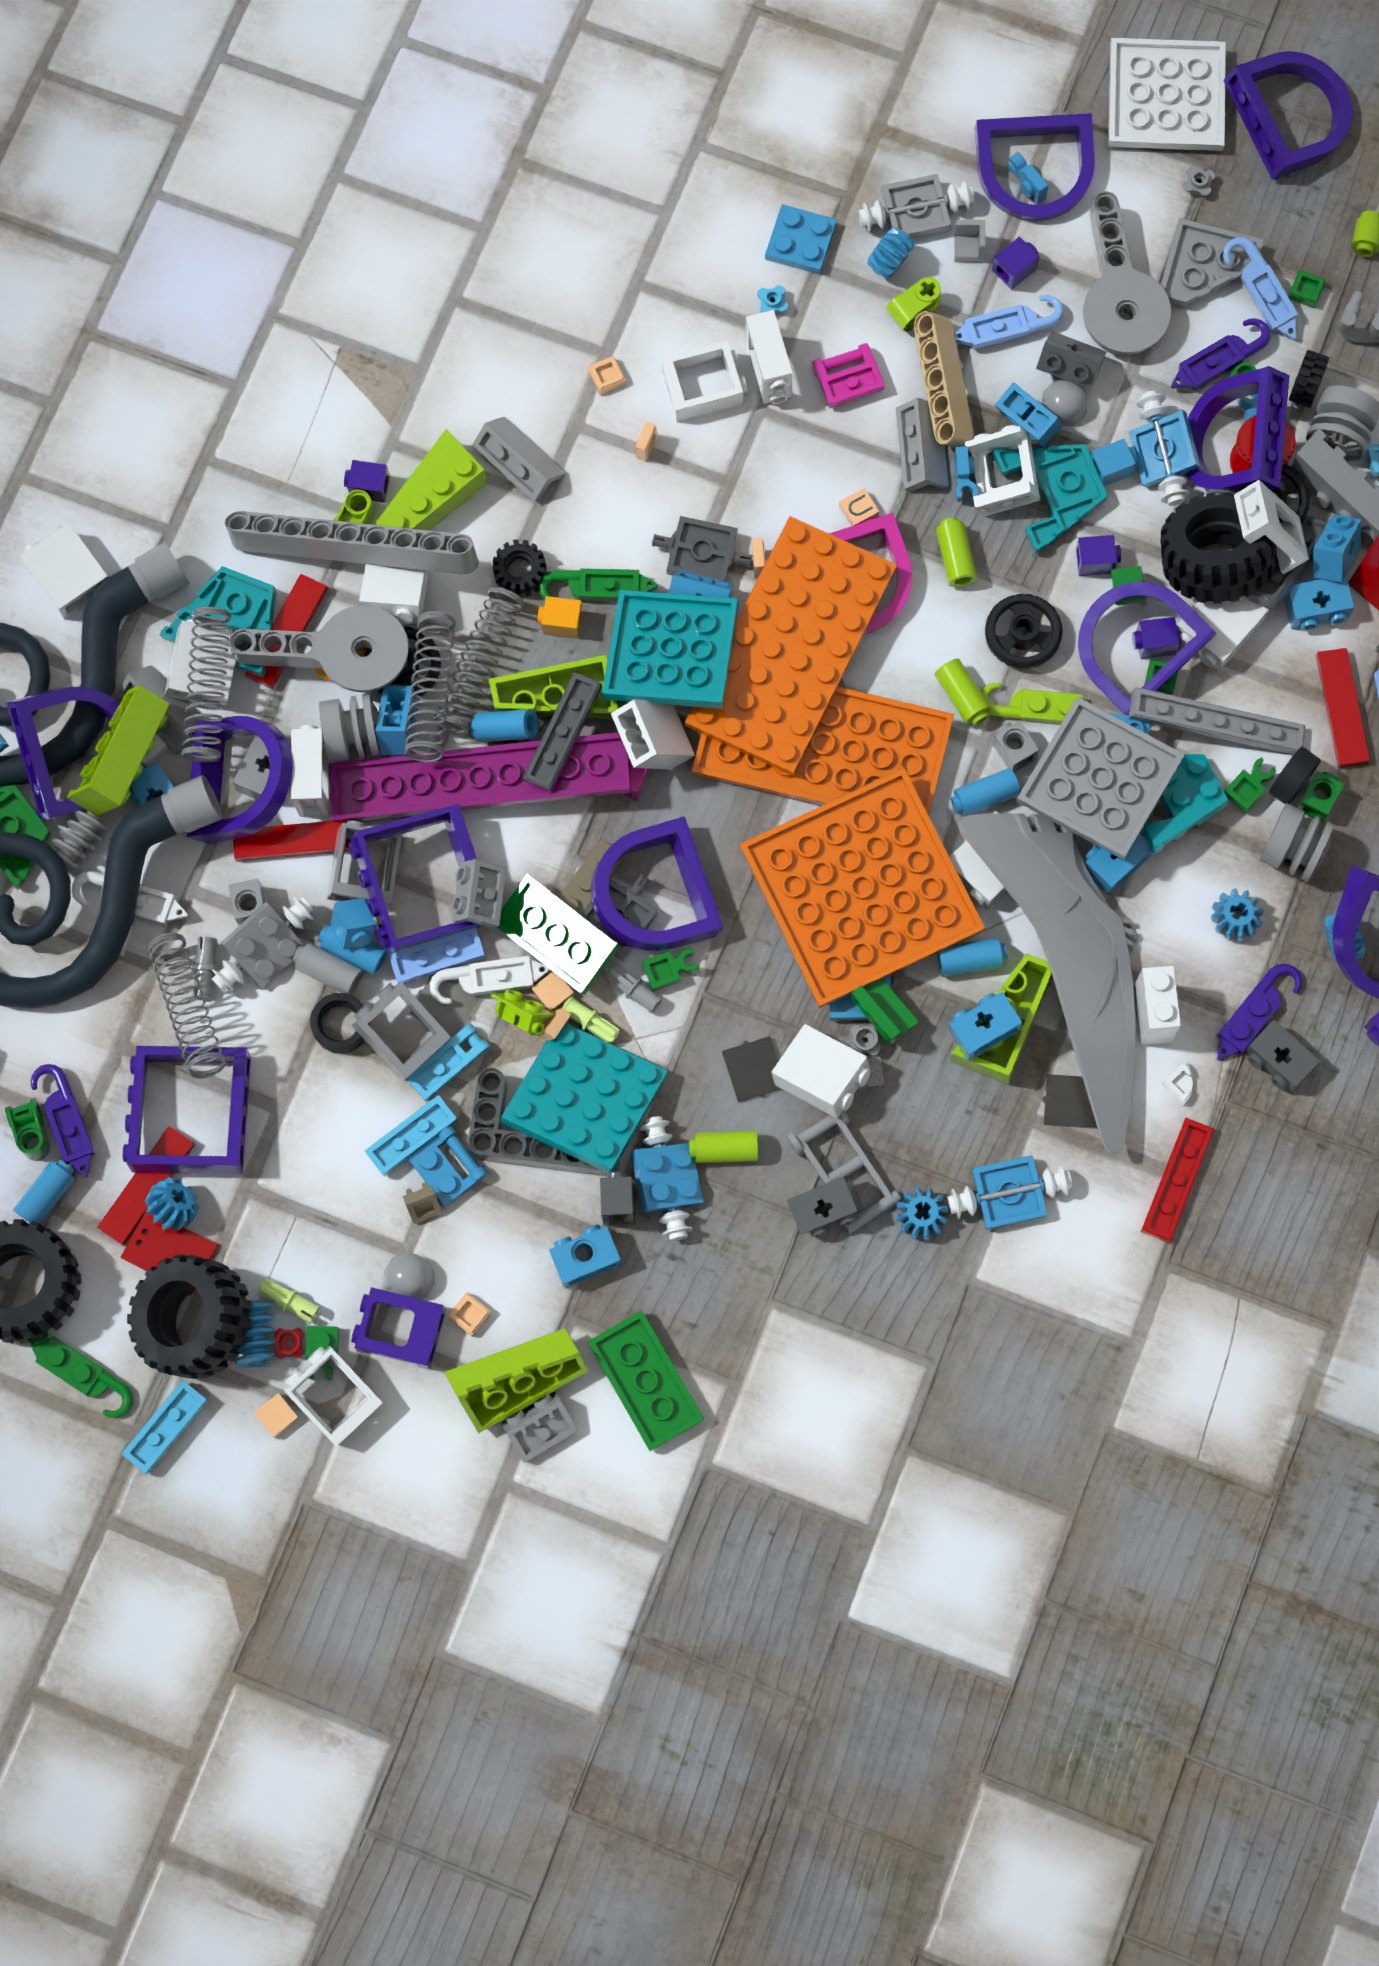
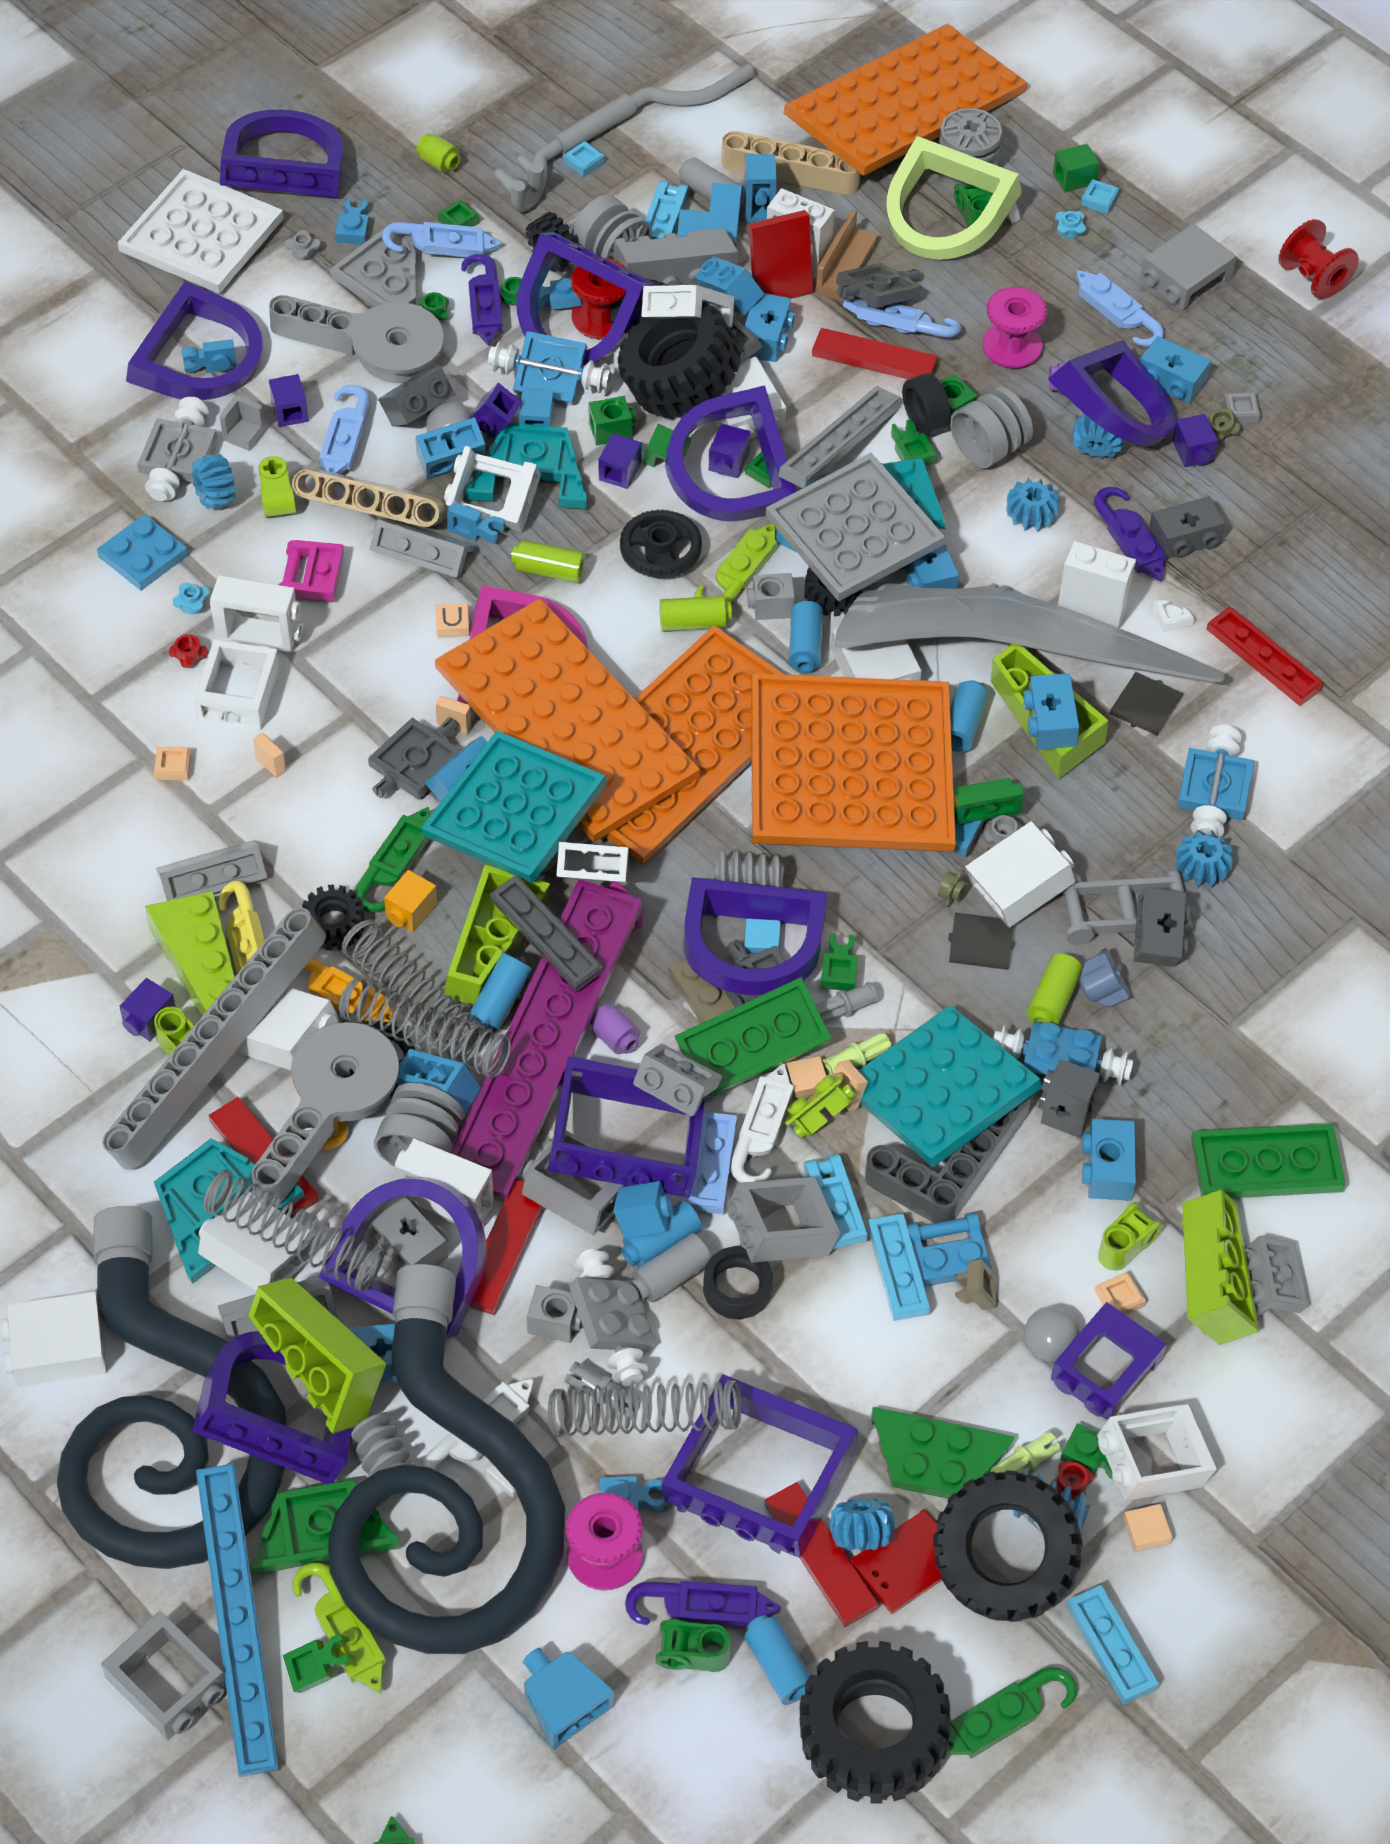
camera: 70 degrees left, 20 degrees down
none -> red plate [169,634,208,668]
none -> light yellow plate [218,881,265,974]
none -> light orange plate [289,957,397,1026]
none -> dark azure plate [335,198,369,244]
none -> green plate [419,292,449,320]
none -> dark purple brick [469,382,522,438]
none -> dark pink hose [566,1492,643,1591]
none -> green brick [588,396,637,446]
none -> medium lavender brick [590,1004,641,1055]
none -> dark azure plate [599,1476,665,1512]
none -> light grey piece [714,849,785,887]
none -> medium azure tile [744,919,780,954]
none -> green wing [871,1407,1014,1499]
none -> olive plate [938,870,967,907]
none -> sand blue piece [1079,948,1130,1007]
none -> lime piece [1098,1202,1164,1271]

